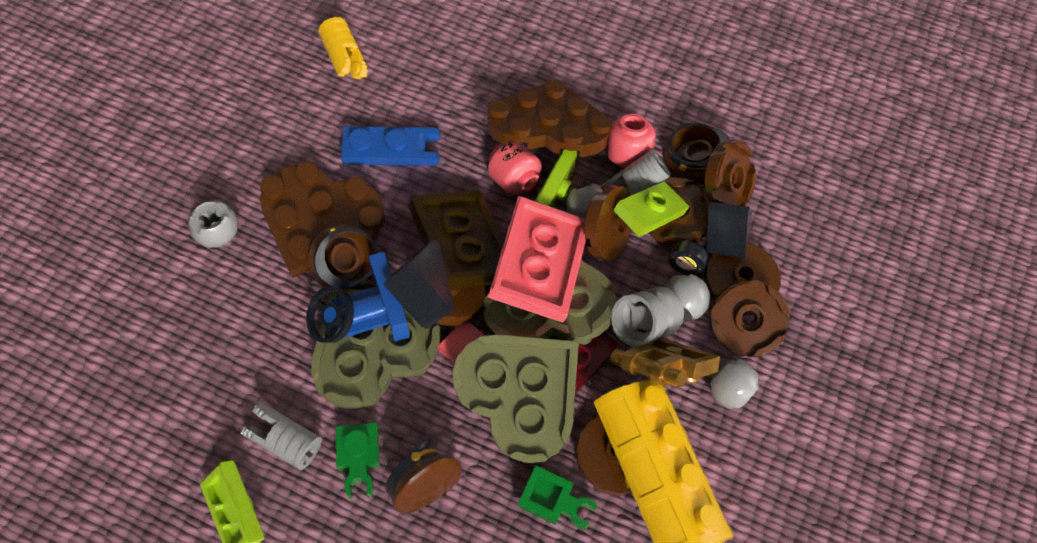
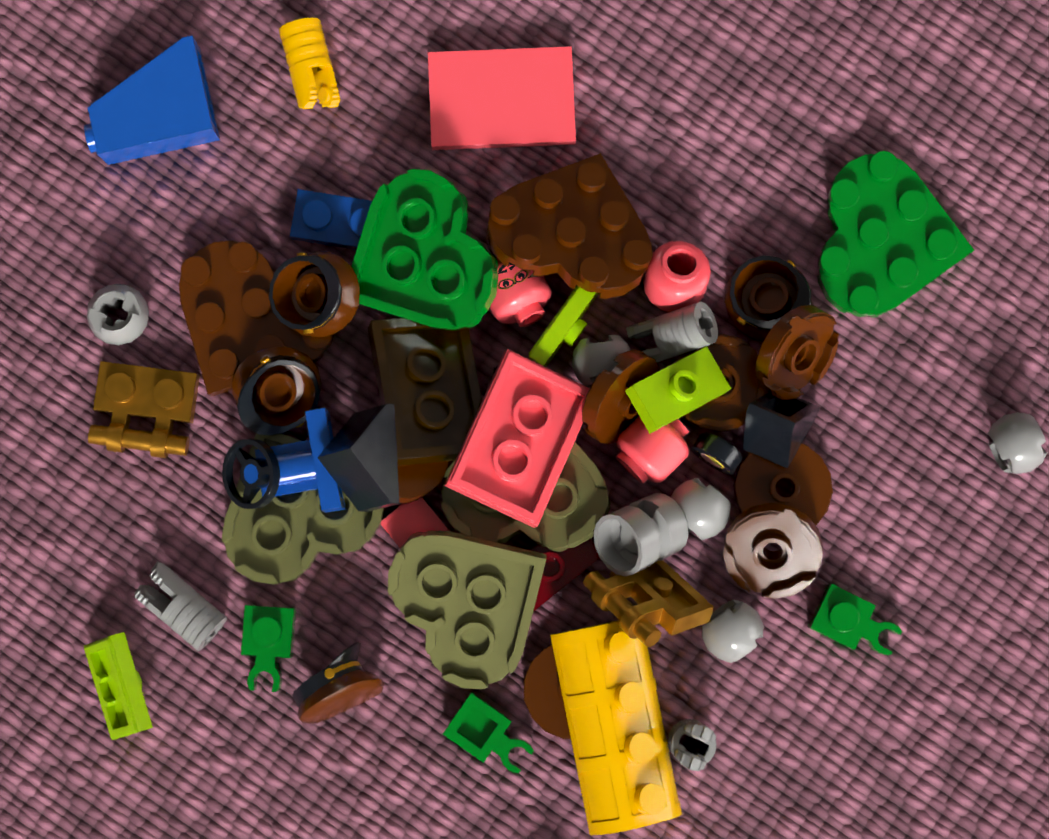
camera: 15 degrees right, 20 degrees up
none -> blue slope [84,35,220,165]
none -> pearl gold plate [88,361,200,458]
none -> reddish brown piece [269,251,360,337]
none -> green plate [351,169,498,330]
none -> coral tile [428,46,576,150]
none -> coral head [616,416,689,484]
none -> light grey hinge [668,719,717,771]
none -> green plate [808,584,902,655]
none -> green plate [817,151,974,317]
none -> light grey piece [987,412,1048,474]

